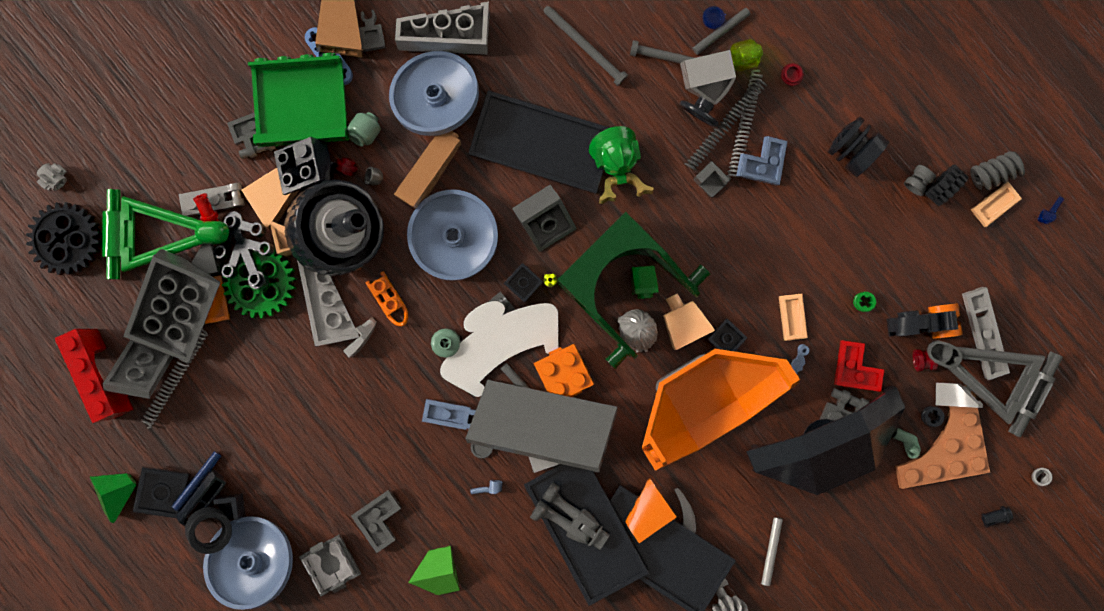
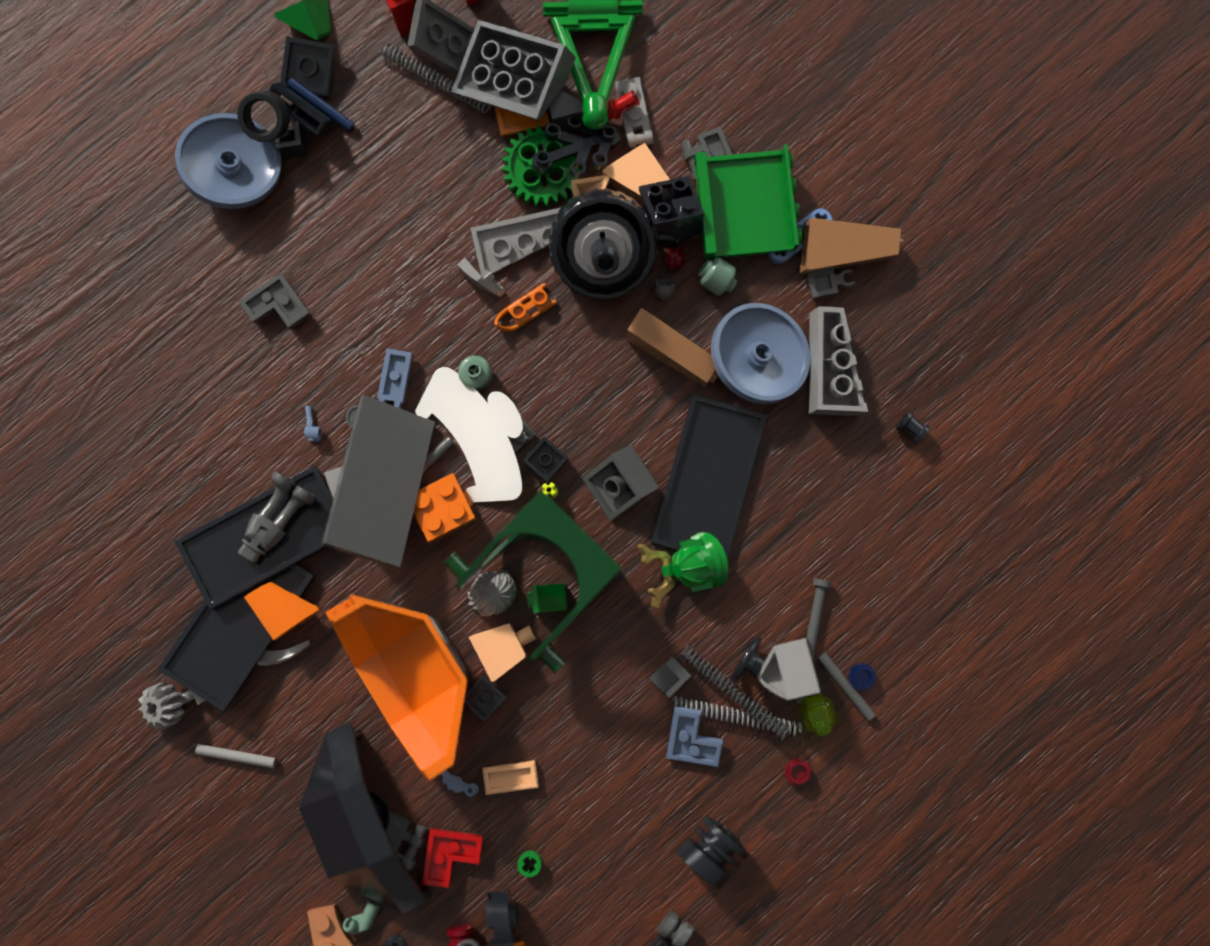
camera: 90 degrees right, 5 degrees down
piece [299,534,361,596] -> none
sand blue dish [407,190,498,281] -> none
bright green slope [408,546,460,595] -> none
dark grey bar [544,6,628,86] -> none

